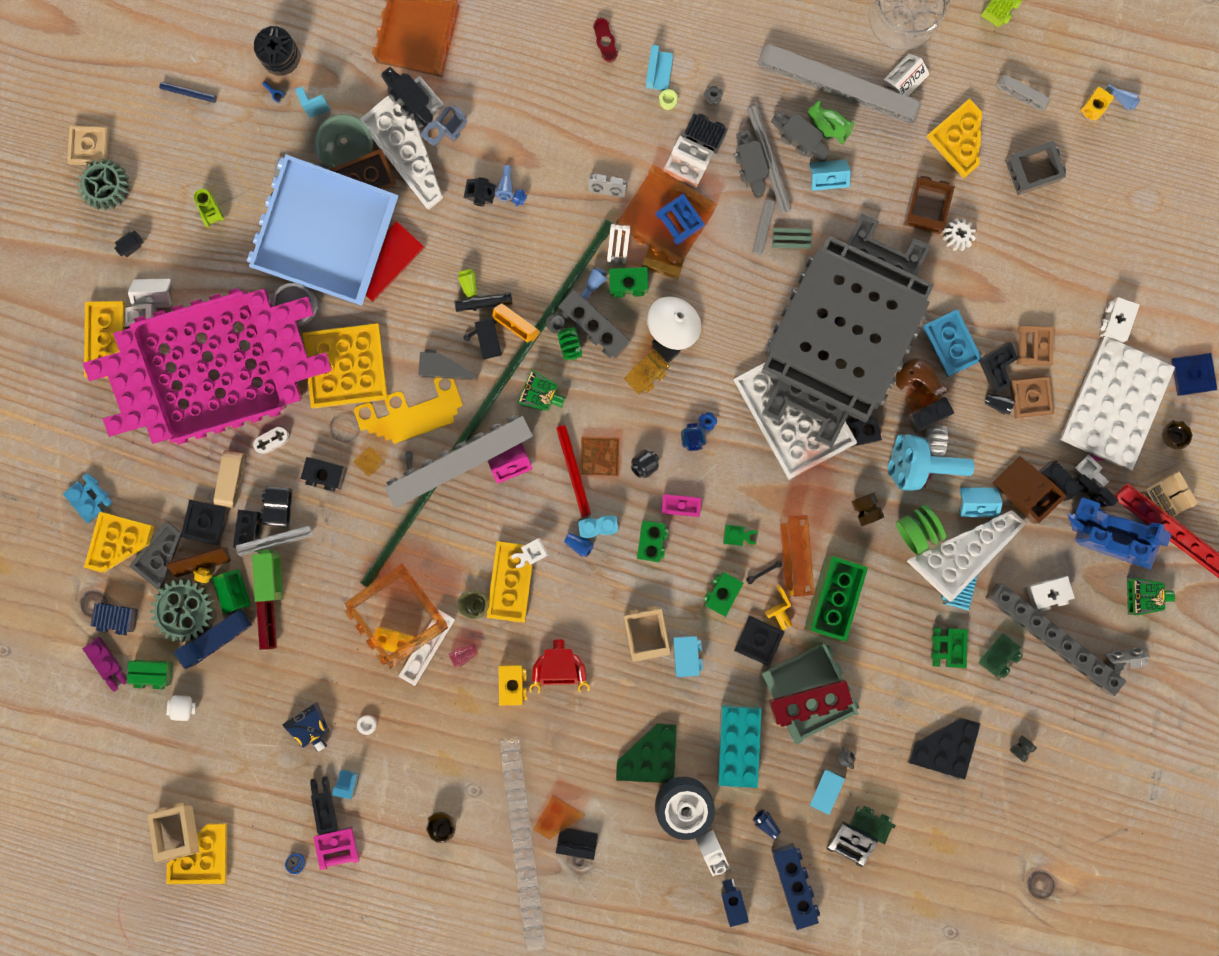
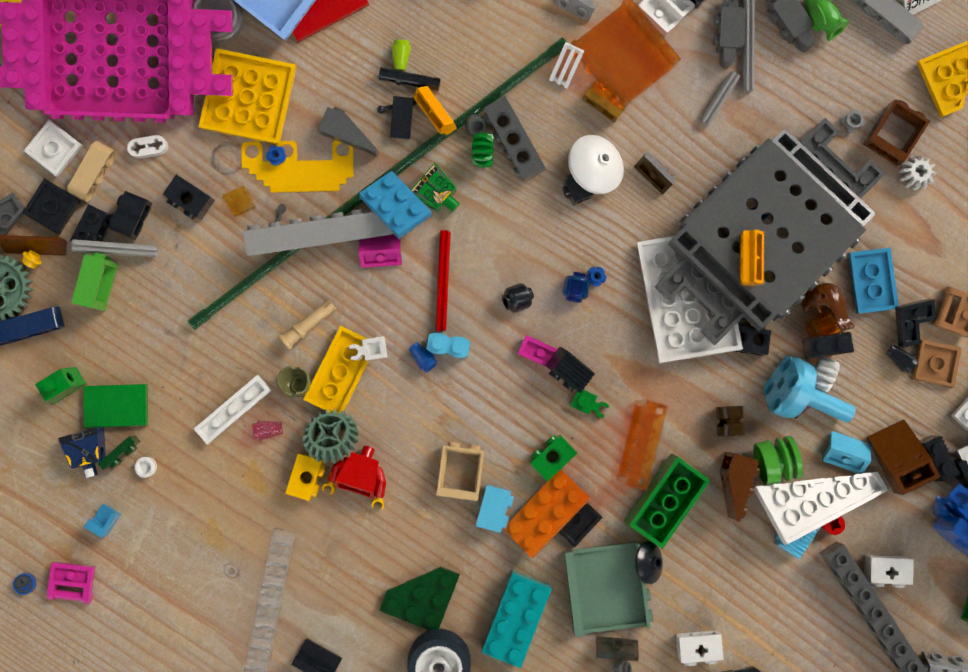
camera: 15 degrees right, 0 degrees up
green panel [212,569,251,614] -> none
dark red piece [256,600,277,650] -> none
black hinge [310,776,338,834] -> none
clear orange window [344,563,448,669] -> none
yellow brick [371,626,417,656] -> none
dark brown hair [426,812,456,843] -> none
clear orange wing [533,795,585,840] -> none
clear orange tile [580,437,619,476] -> none
medium blue cone [581,267,608,300] -> none
green brick [609,267,648,298] -> none
clear yellow brick [624,350,670,395] -> none
green brick [637,521,668,562] -> none
blue plate [655,194,705,245] -> none
black hinge [746,560,782,584] -> none
yellow bracket [764,584,793,630] -> none
dark red brick [769,679,853,727] -> none
sand green tile [772,228,811,249] -> none
medium azure panel [809,159,851,191] -> none
green plate [931,628,968,668] -> none
clear green bracket [978,633,1023,680] -> none
none -> white plate [24,119,83,177]
none -> green torso [35,367,87,405]
none -> green tile [83,384,148,427]
none -> dark green plate [98,435,141,470]
none -> blue plate [266,145,286,166]
none -> tan pin [279,299,336,350]
none -> sand green gear [302,409,359,464]
none -> dark azure plate [359,171,431,239]
none -> orange plate [503,470,591,559]
none -> black brick [545,347,595,393]
none -> clear smoke plate [596,636,639,661]
none -> dark brown plate [634,152,676,195]
none -> black dish [635,542,663,584]
none -> white brick [676,630,724,666]
none -> reddish brown slope [720,452,760,522]
none -> light orange piece [740,230,764,286]
none -> red wheel [821,516,845,535]
none -> light grey plate [840,109,865,133]

